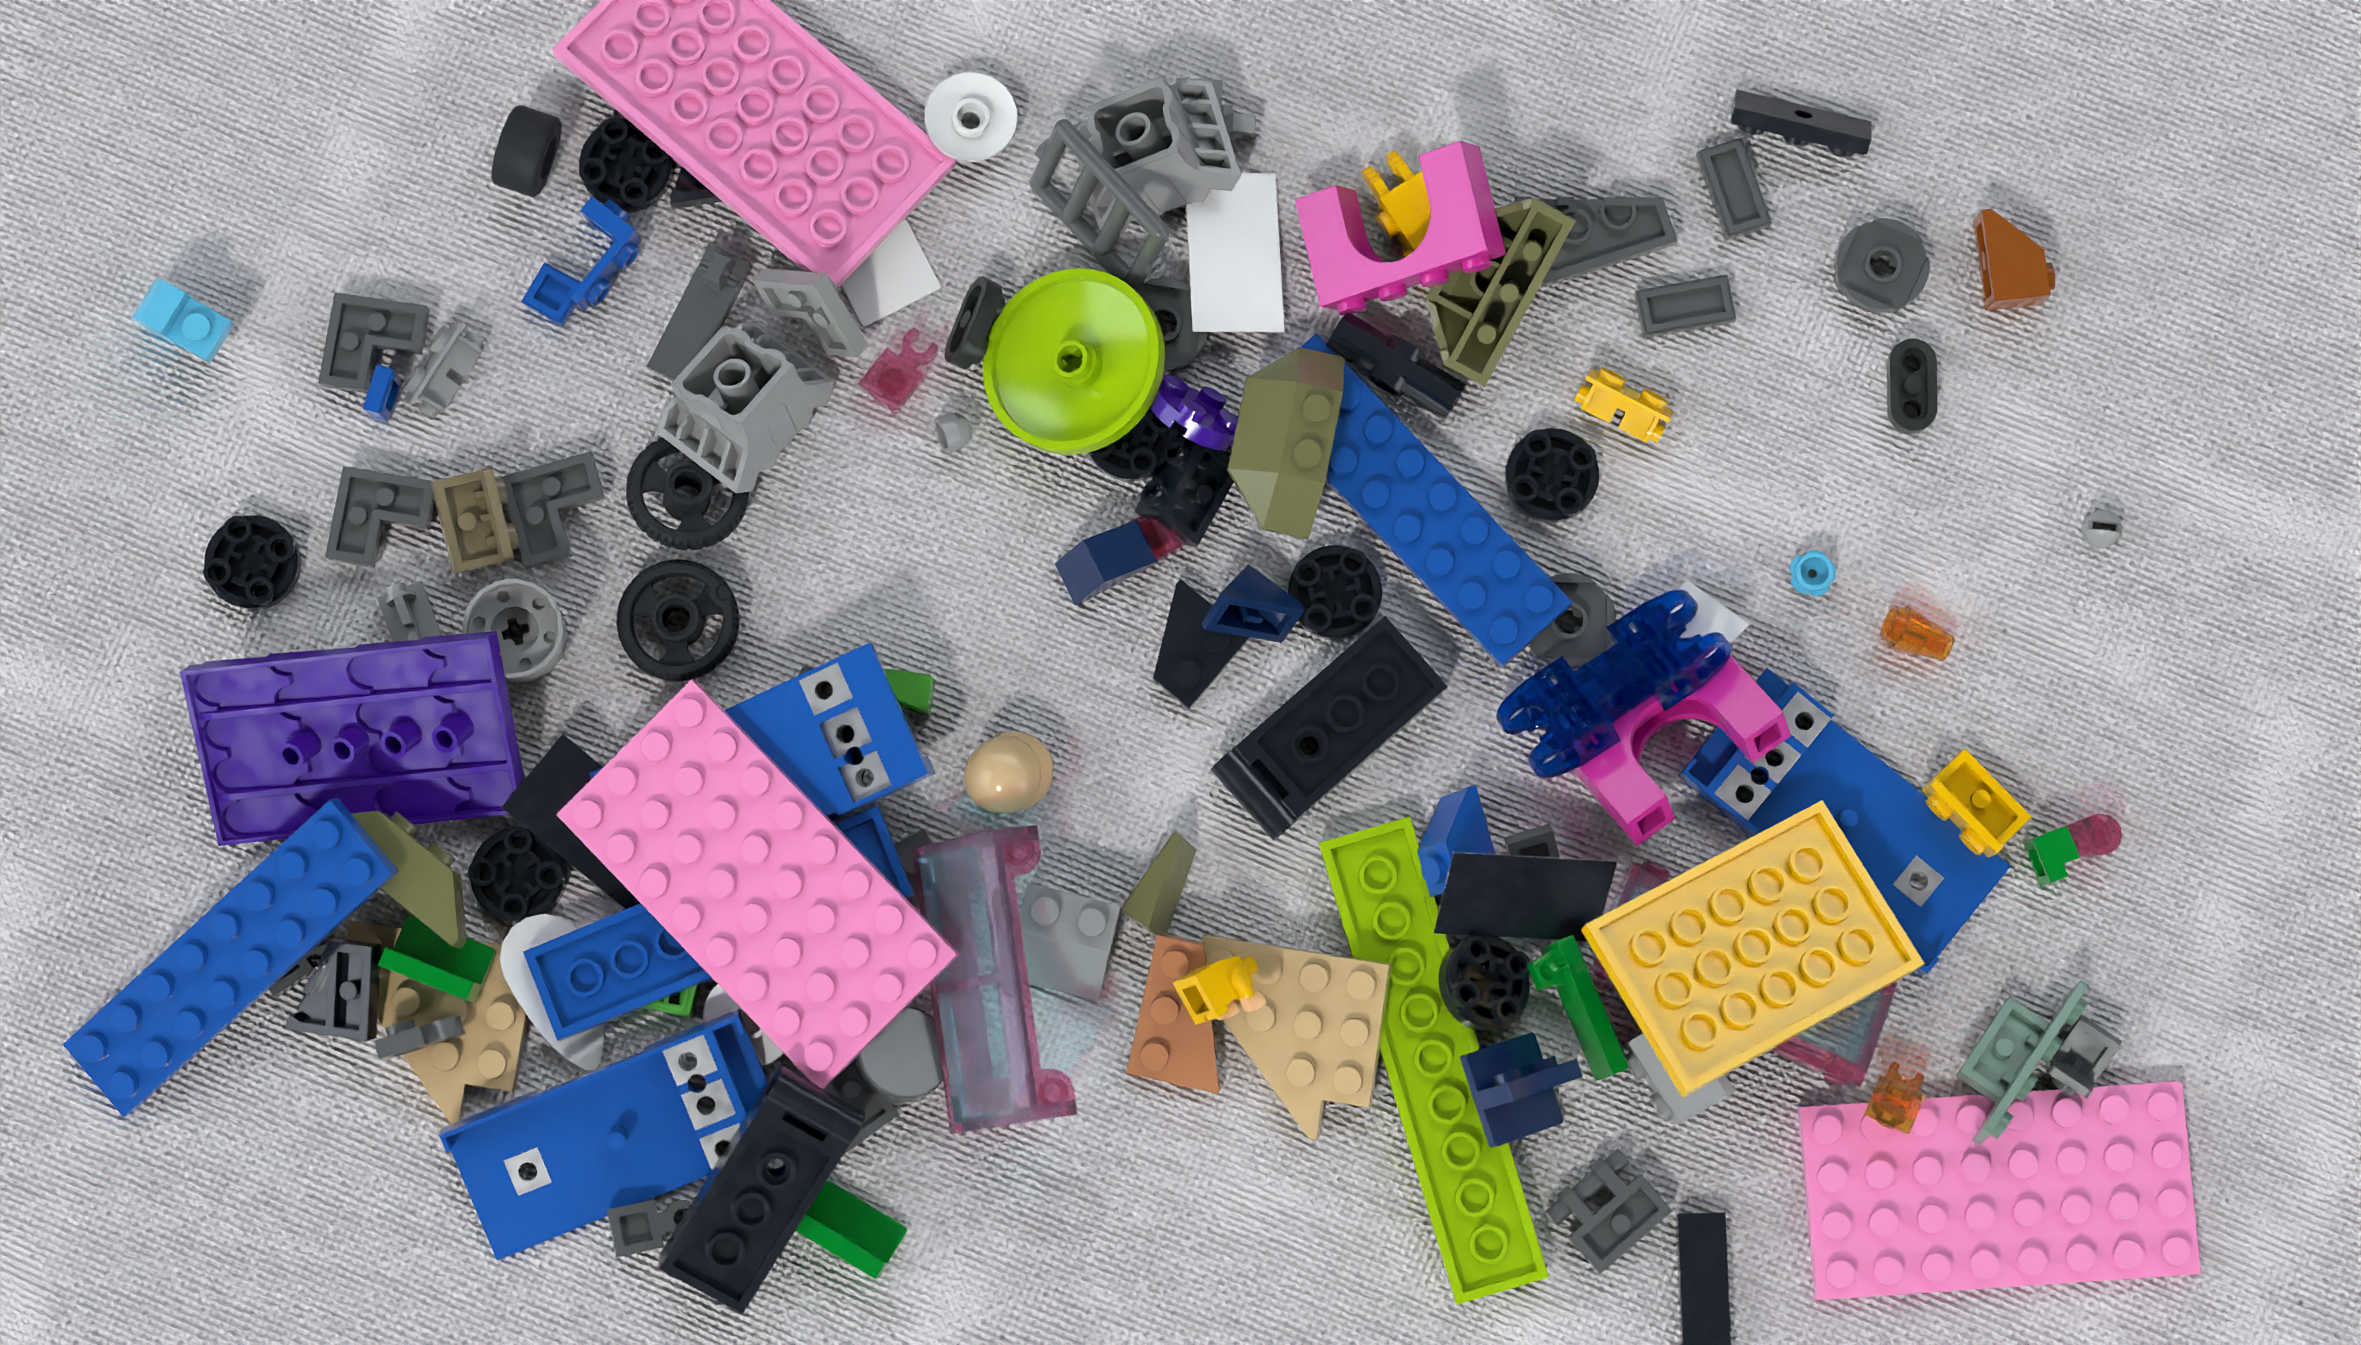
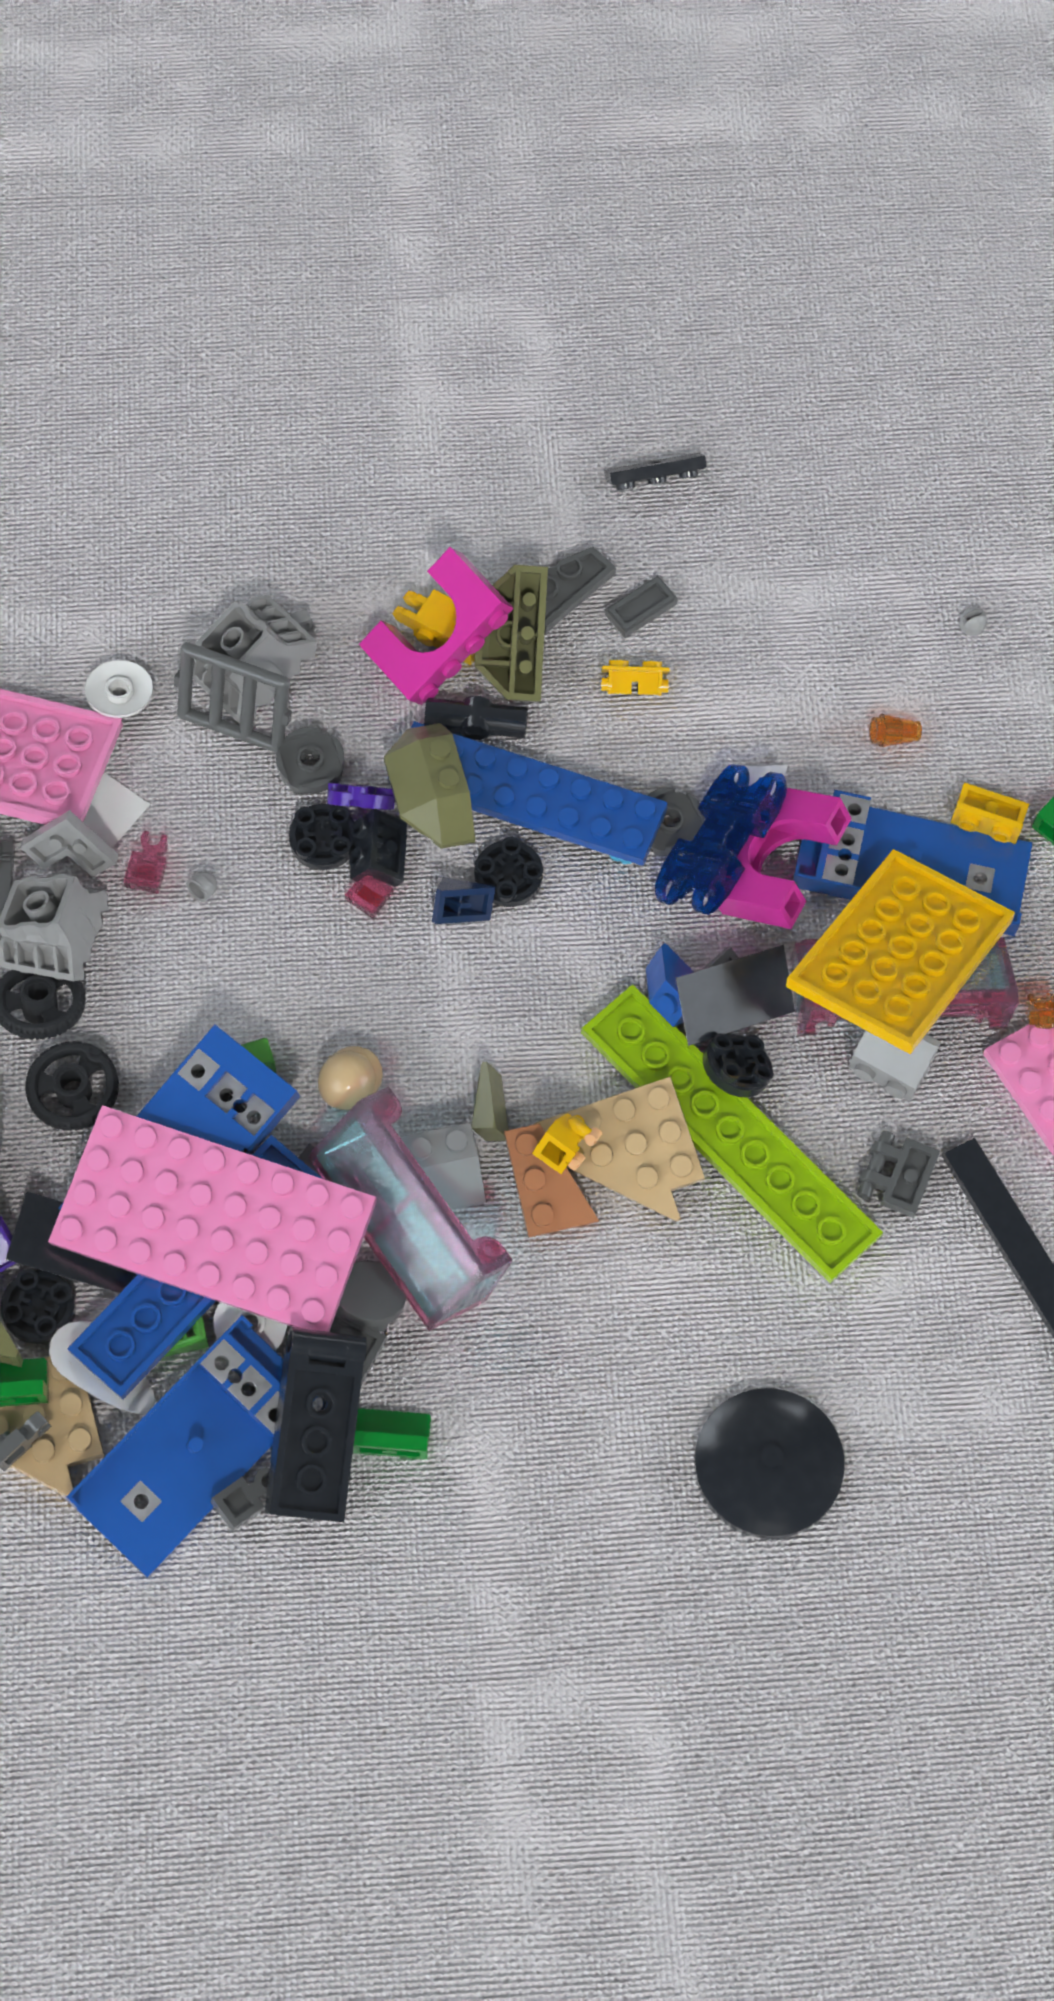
camera: 30 degrees left, 15 degrees down
pearl dark grey plate [944,276,1005,369] -> none
lime dish [983,268,1165,455] -> none
dark blue slope [1054,520,1158,605] -> none
black wing [1153,579,1250,710] -> none
white sticker [1186,173,1285,332] -> none
black hinge [1210,616,1448,841] -> none
dark blue bracket [1460,1032,1583,1148] -> none
black tile [1504,428,1599,523] -> none
green hinge [1527,935,1629,1081] -> none
dark grey tile [1696,137,1772,241] -> none
medium azure plate [1789,550,1836,597] -> none
dark grey plate [1834,218,1930,314] -> none
pearl dark grey plate [1887,339,1937,434] -> none
dark orange slope [1973,209,2055,311] -> none

